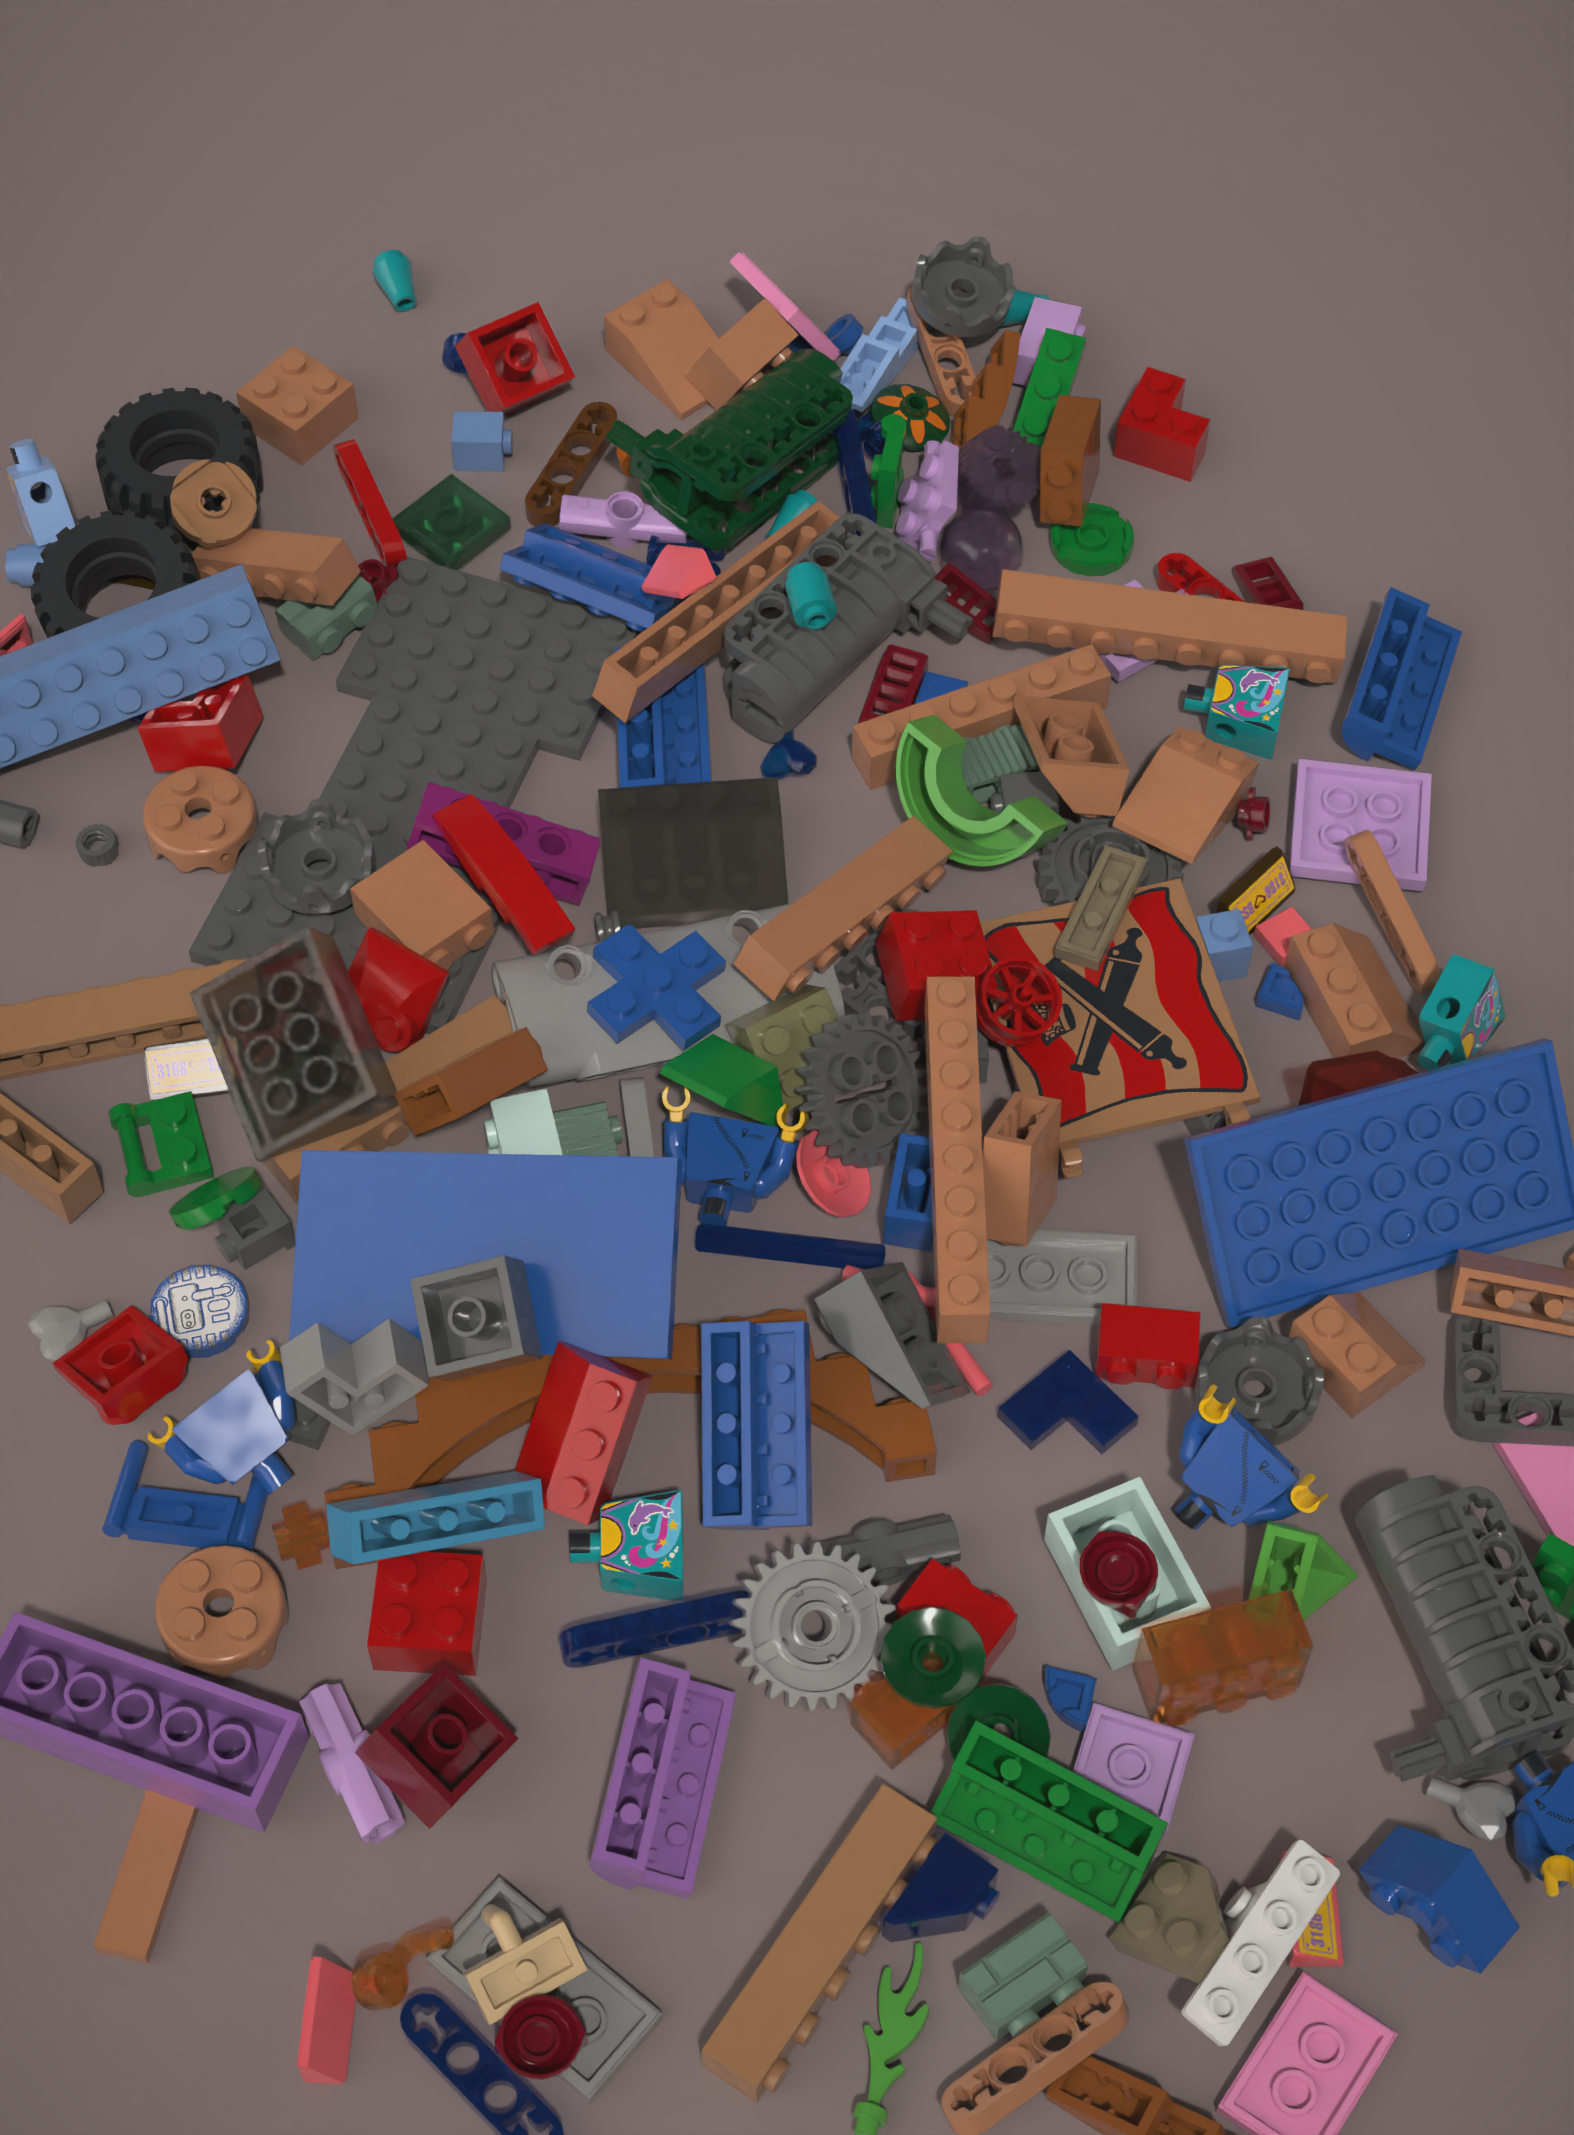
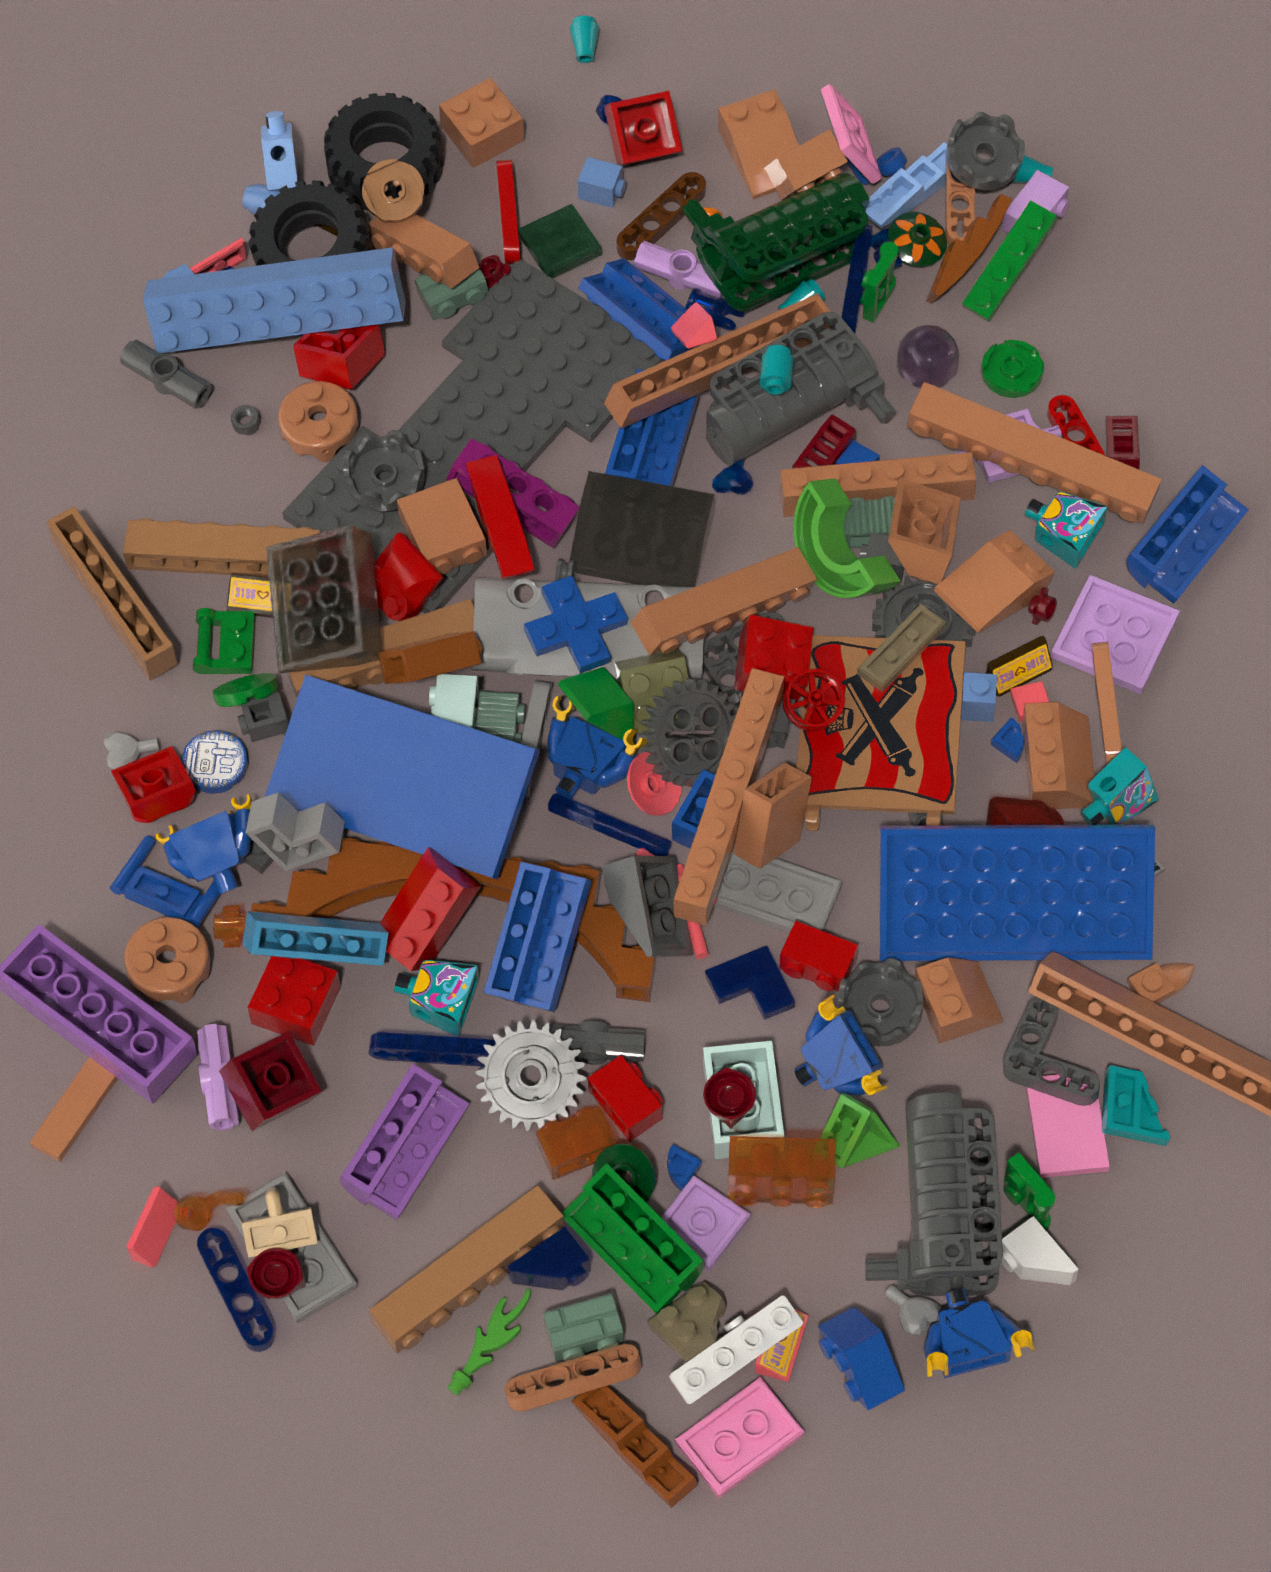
camera: 20 degrees right, 5 degrees up
dark grey brick [410,1255,543,1381] -> none
dark green dish [880,1607,986,1709] -> none
lavender plate [896,440,959,561] -> none
dark red slope [934,562,997,644] -> none
clear purple brick [957,425,1041,521] -> none
dark orange brick [1040,395,1101,526] -> none
red brick [1113,366,1210,482] -> none

